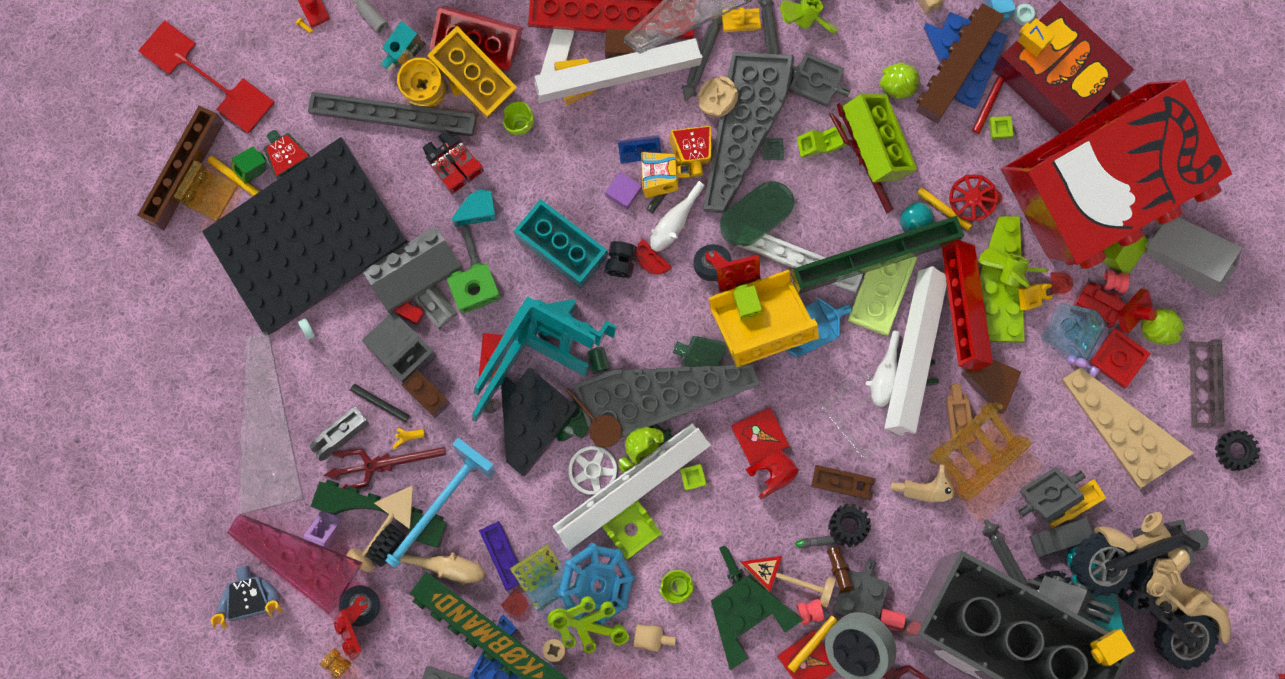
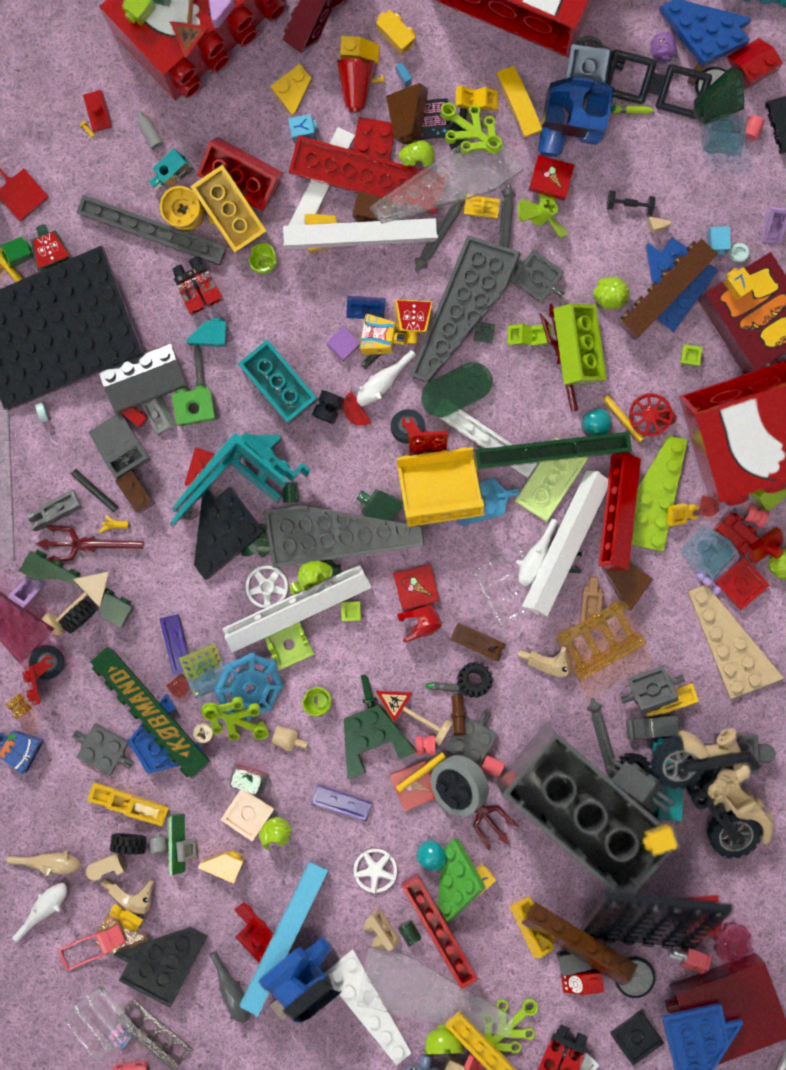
camera: 10 degrees right, 10 degrees up
medium azure tile [385,438,496,569] -> none
tan piece [400,553,485,586] -> none
reddish brown piece [566,388,622,448] -> none
tan tile [698,76,739,117] -> none
lime brick [733,284,762,320] -> none
red bar [972,77,1005,134] -> none
lime piece [979,249,1049,288] -> none

